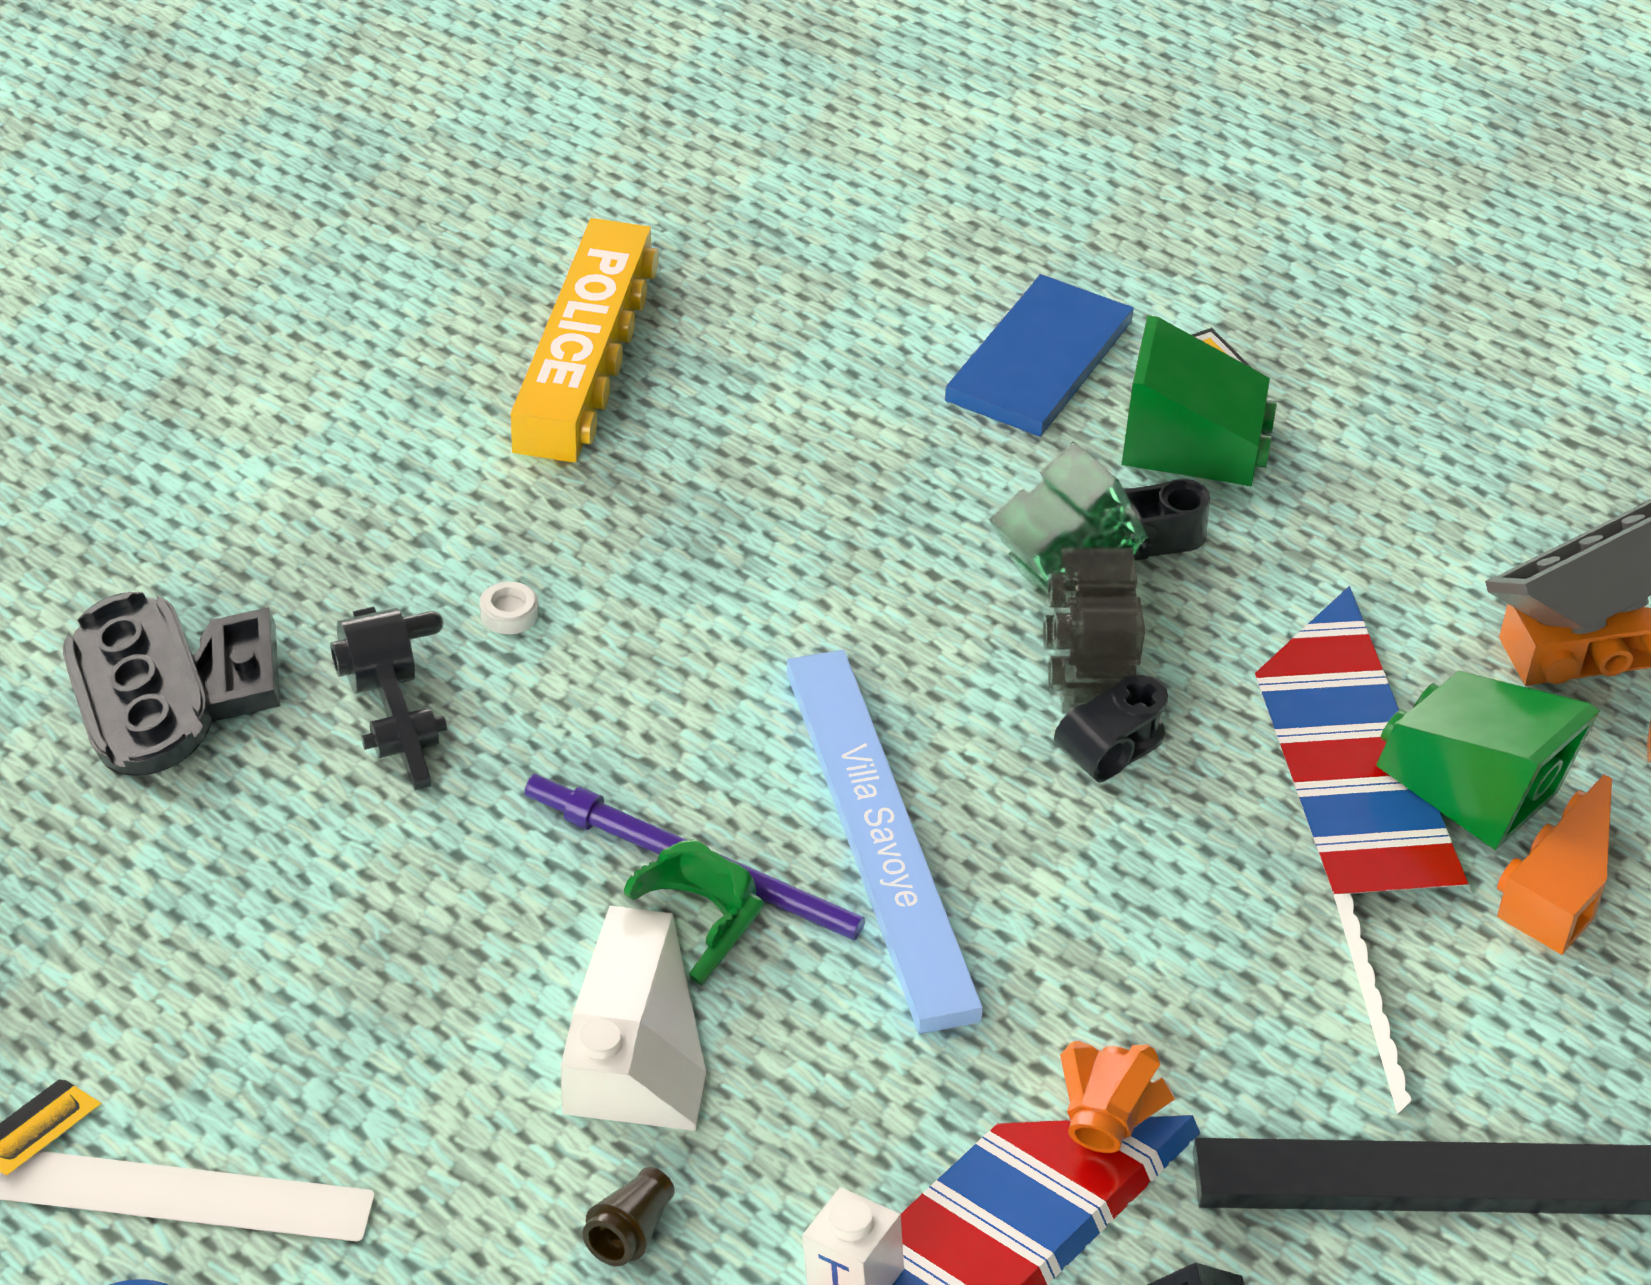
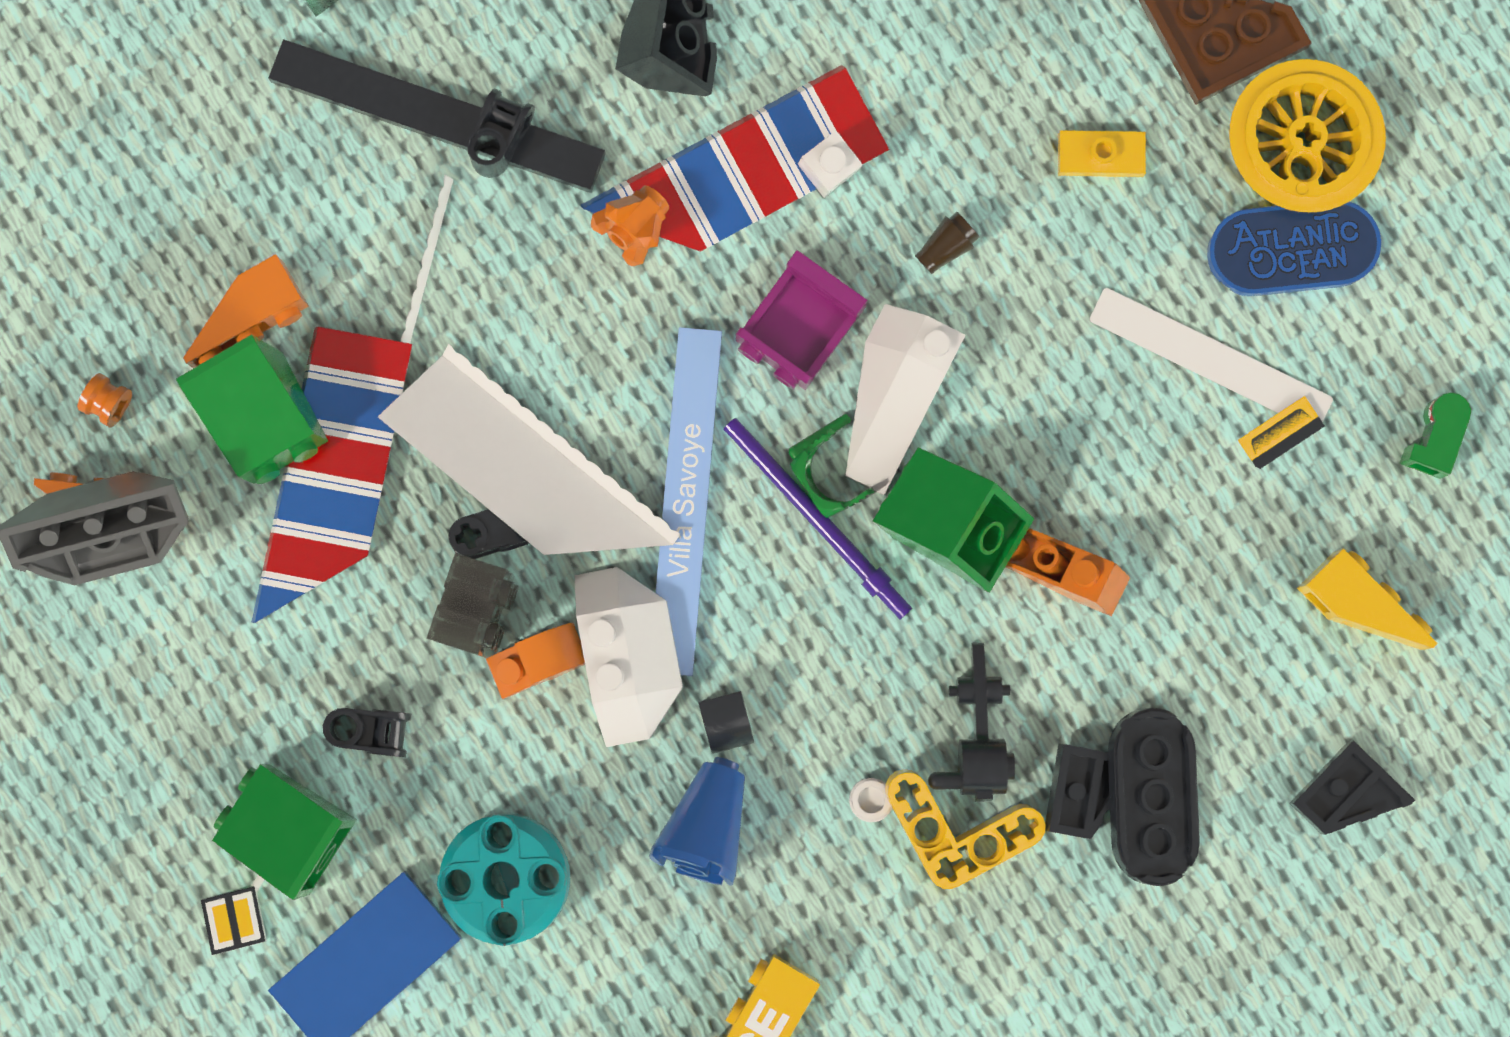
camera: 160 degrees left, 40 degrees up
clear green brick [988,441,1147,613] -> none
none -> white sticker [378,344,680,555]
none -> teal piece [437,814,570,946]
none -> black piece [467,88,535,178]
none -> orange brick [486,622,585,699]
none -> white wedge [575,567,683,747]
none -> blue cone [649,757,745,886]
none -> black brick [698,691,754,754]
none -> magenta panel [736,250,867,390]
none -> green slope [873,447,1034,593]
none -> yellow beam [885,769,1046,889]
none -> orange slope [1006,528,1130,617]

